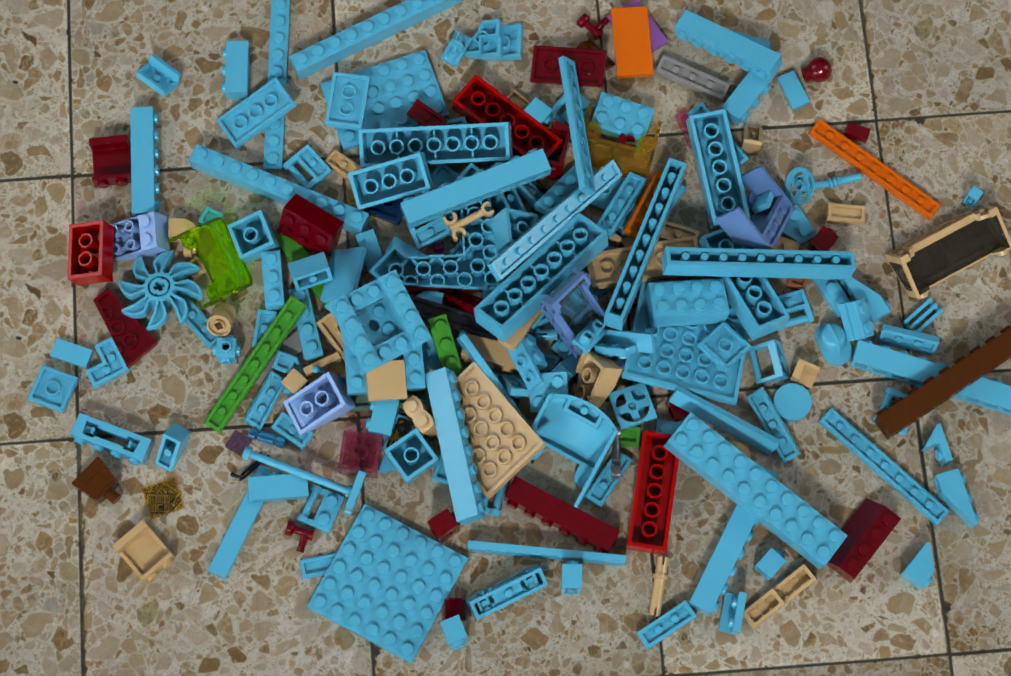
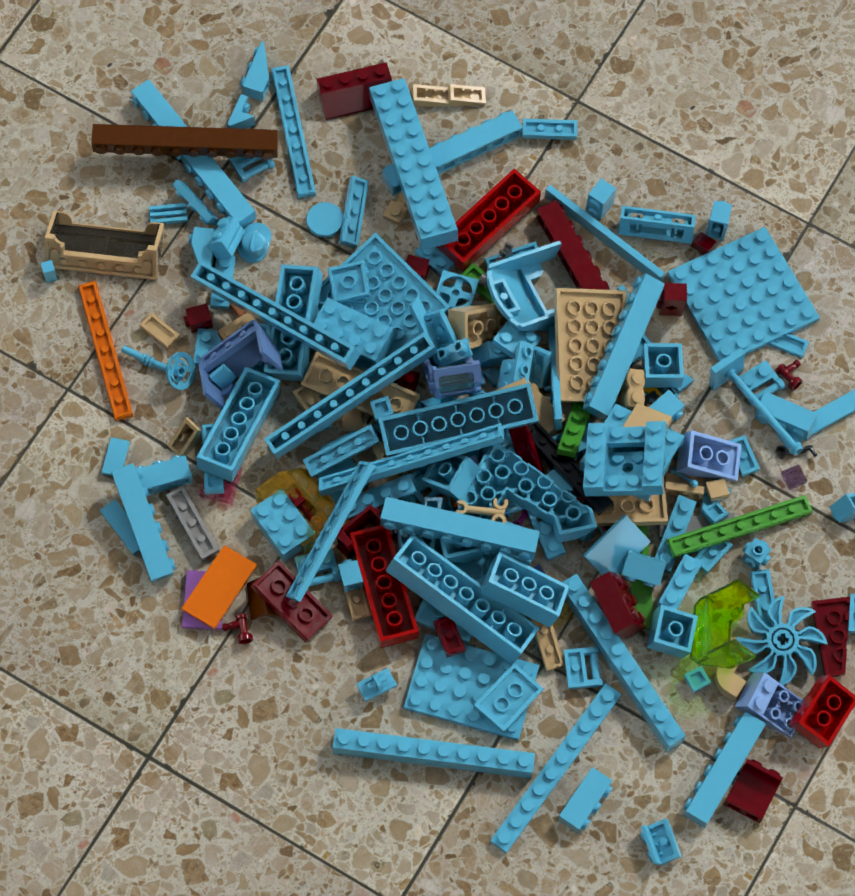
camera: 145 degrees left, 5 degrees down
tan wheel [206,302,237,337] -> none
medium azure tile [216,77,297,149] -> none
medium azure tile [243,371,284,431] -> none
dark azure axle [248,428,286,448] -> none
clear pink brick [338,430,384,479] -> none
medium azure slope [355,229,383,273] -> none
medium azure slope [464,19,523,61] -> none
orange plate [622,170,662,240] -> none
tan pin [648,556,669,617] -> none
medium azure tile [669,386,781,455] -> none
medium azure bracket [718,591,747,635] -> none
medium azure tile [748,339,790,385] -> none
medium azure brick [754,548,786,581] -> none
medium azure plate [777,289,814,332] -> none
tan panel [789,359,820,389] -> none
dark red piece [801,57,832,83] -> none
dark red piece [844,122,870,143] -> none
medium azure slope [900,542,935,590] -> none
none -> medium azure plate [370,396,394,421]

